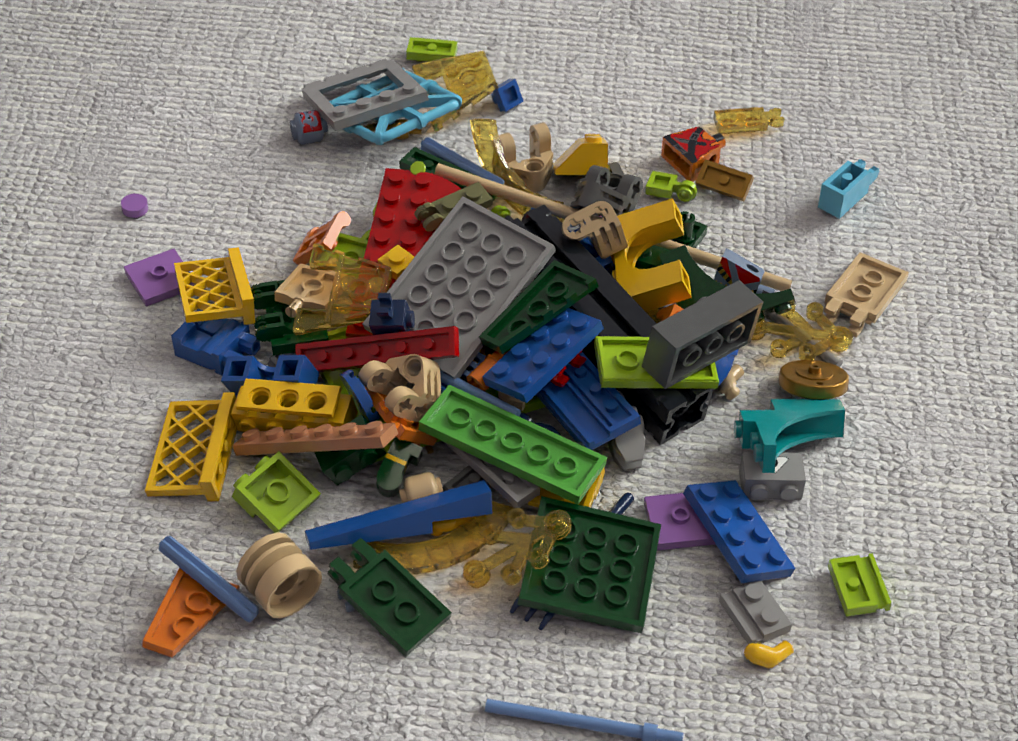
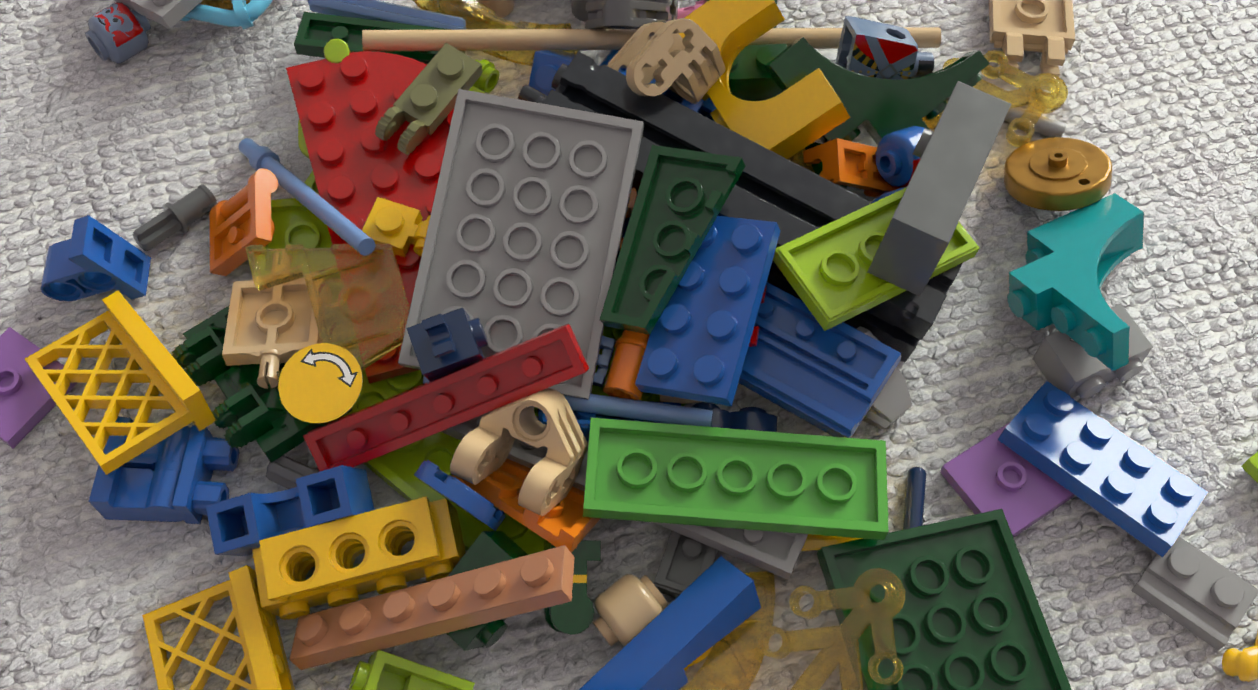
camera: 25 degrees left, 15 degrees up
none -> blue tile [40,215,151,301]
none -> dark grey axle [132,184,217,251]
none -> medium blue bar [239,138,375,256]
none -> yellow sticker [278,343,363,423]

